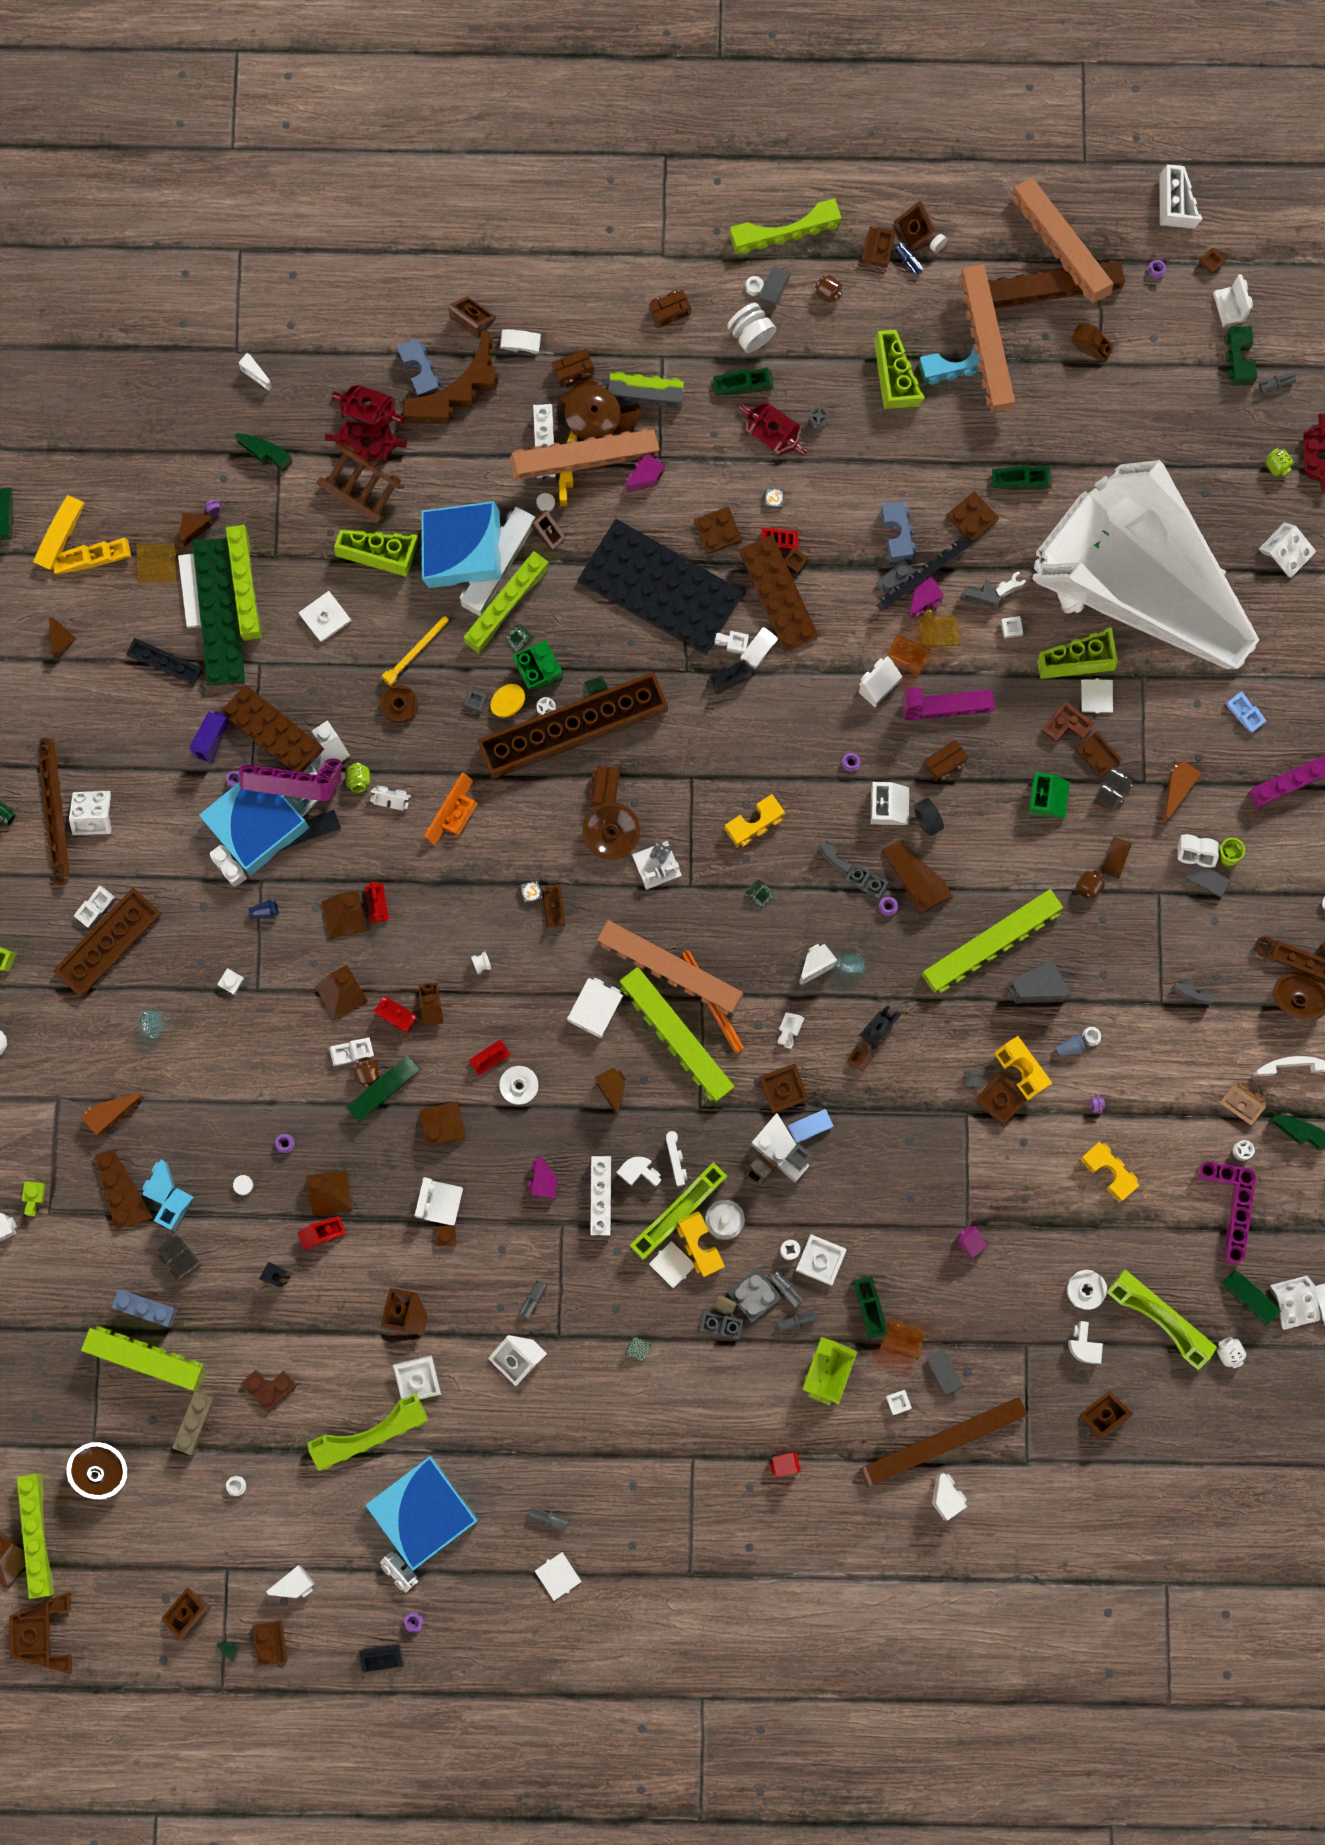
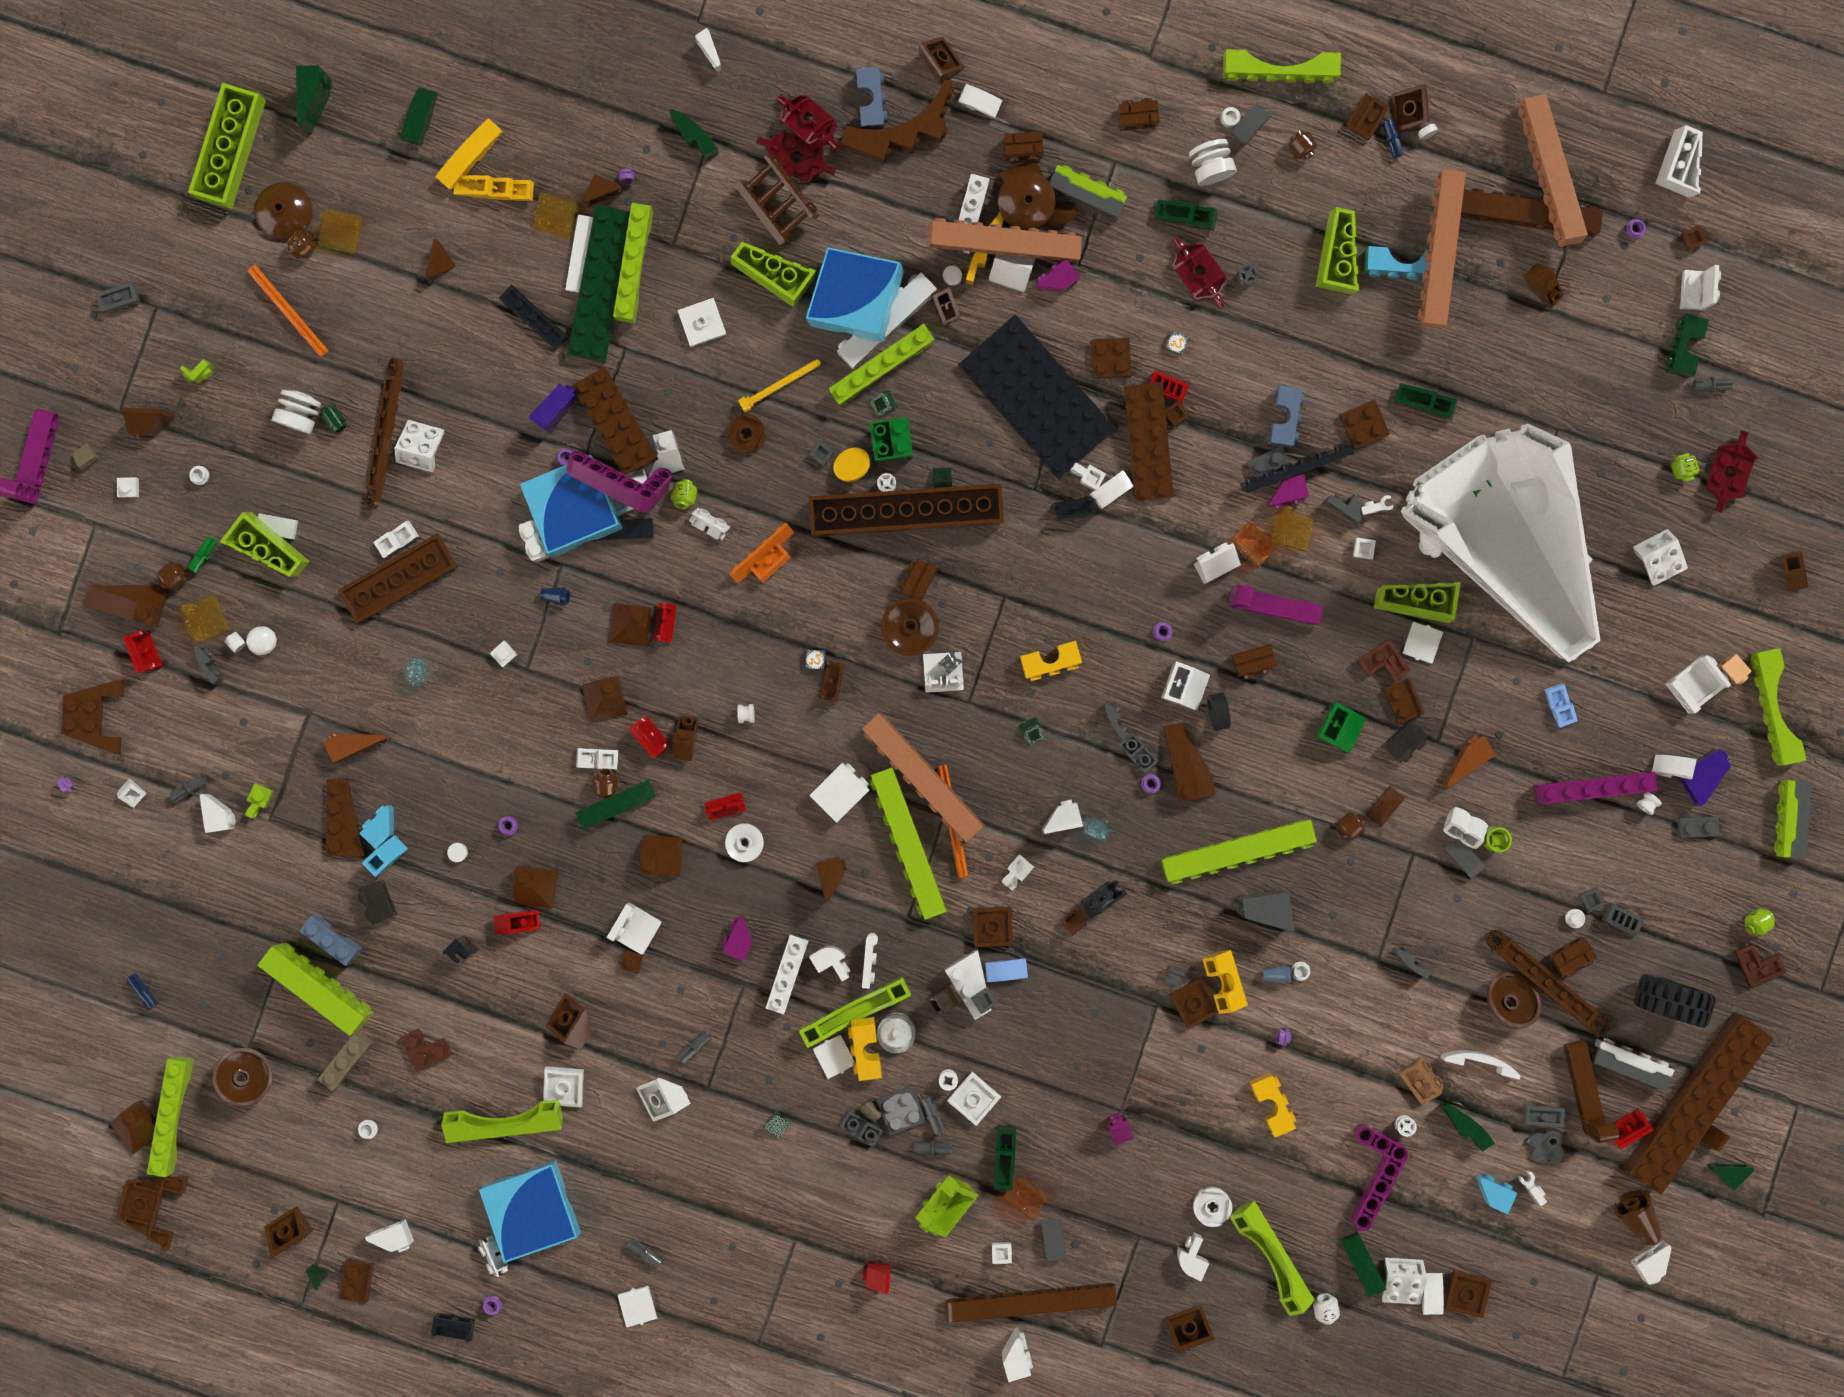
camera: 15 degrees right, 10 degrees up
none -> white slope [988,254,1036,292]

